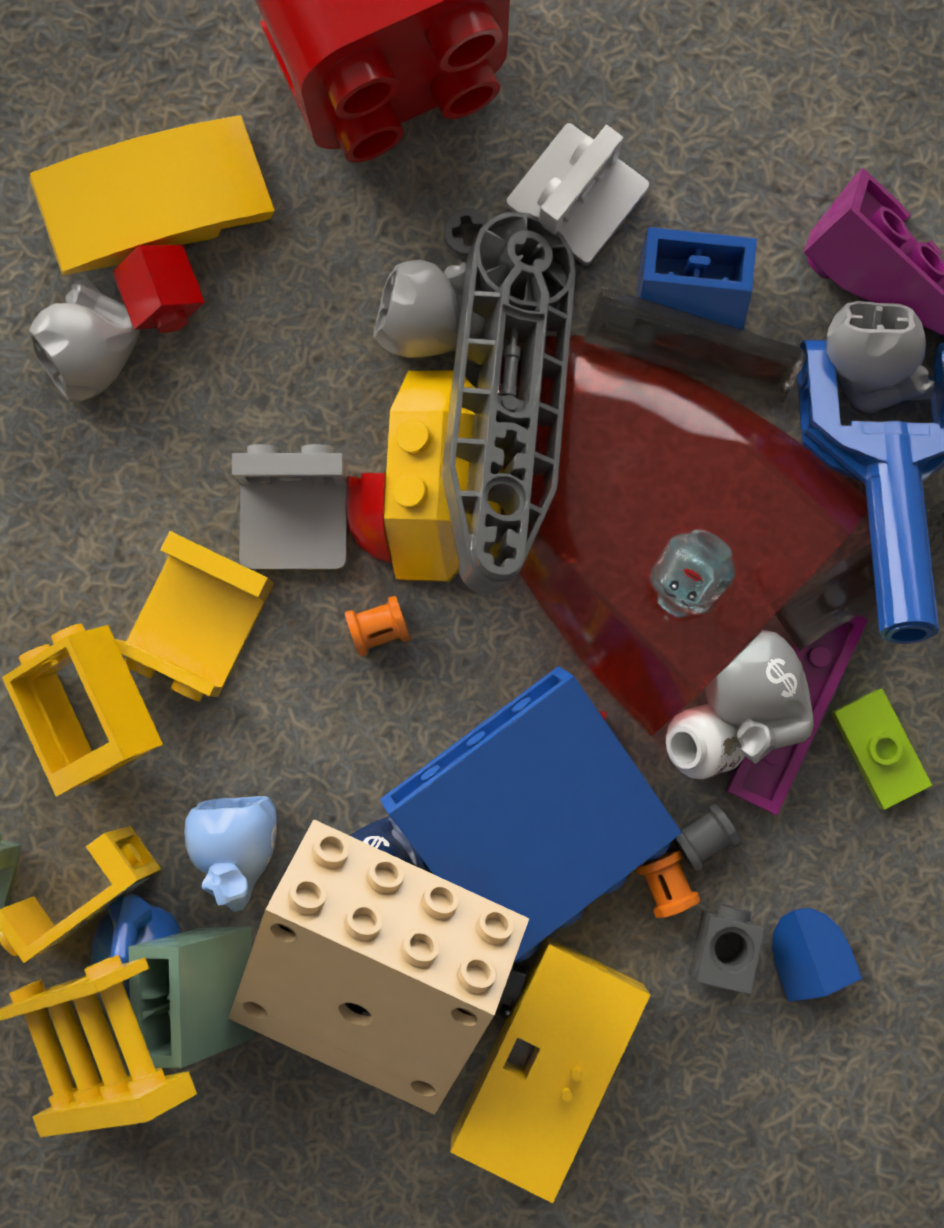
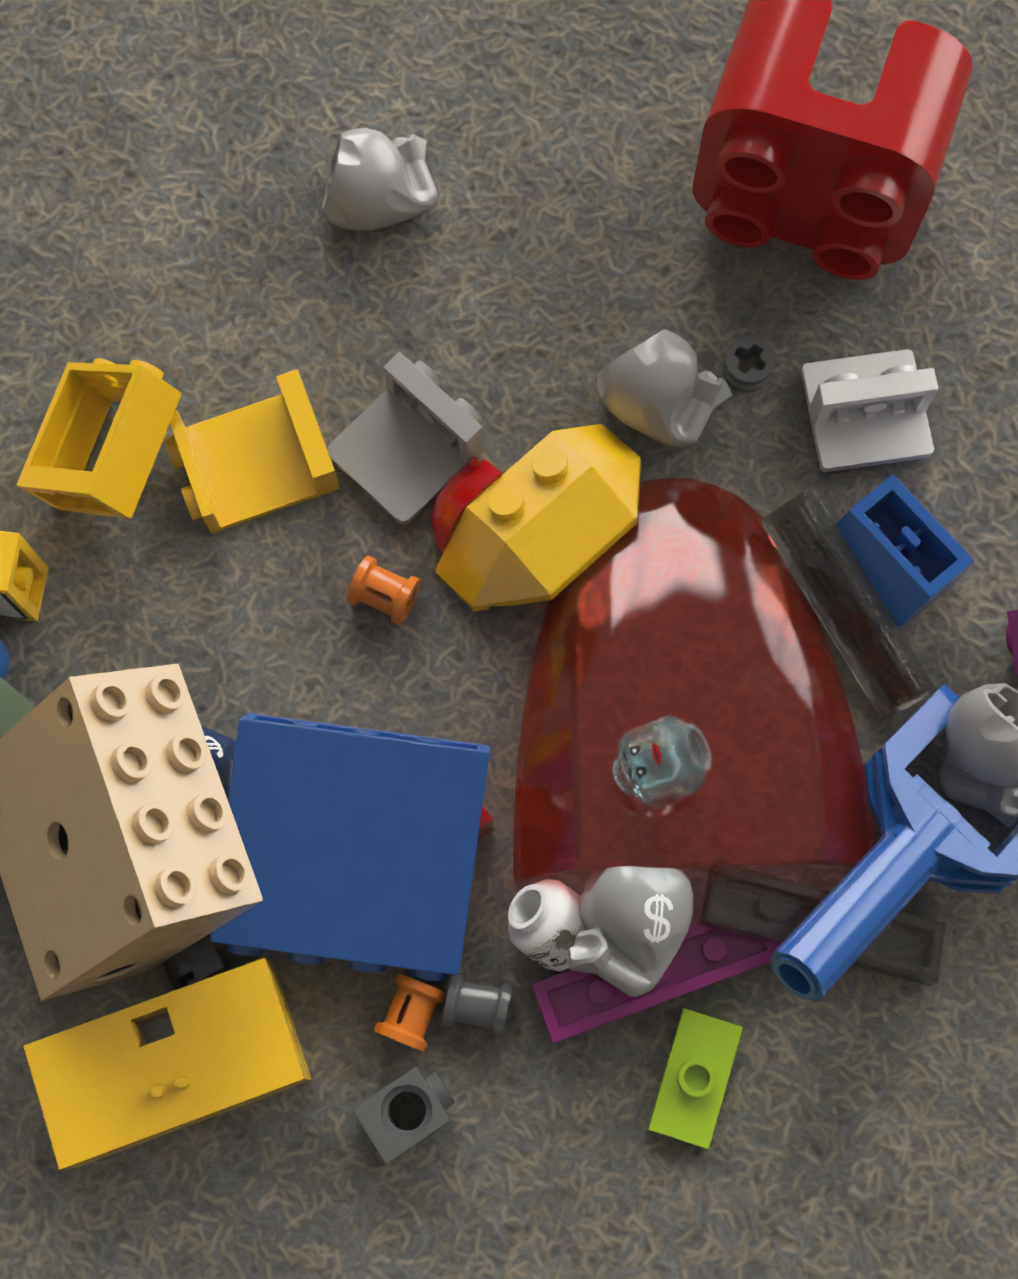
camera: 45 degrees right, 10 degrees down
yellow slope [29,115,275,276] -> none
red brick [112,245,205,333] -> none
light blue piece [184,796,277,912] -> none
dark grey beam [441,212,576,593] -> none
blue brick [772,908,862,1002] -> none

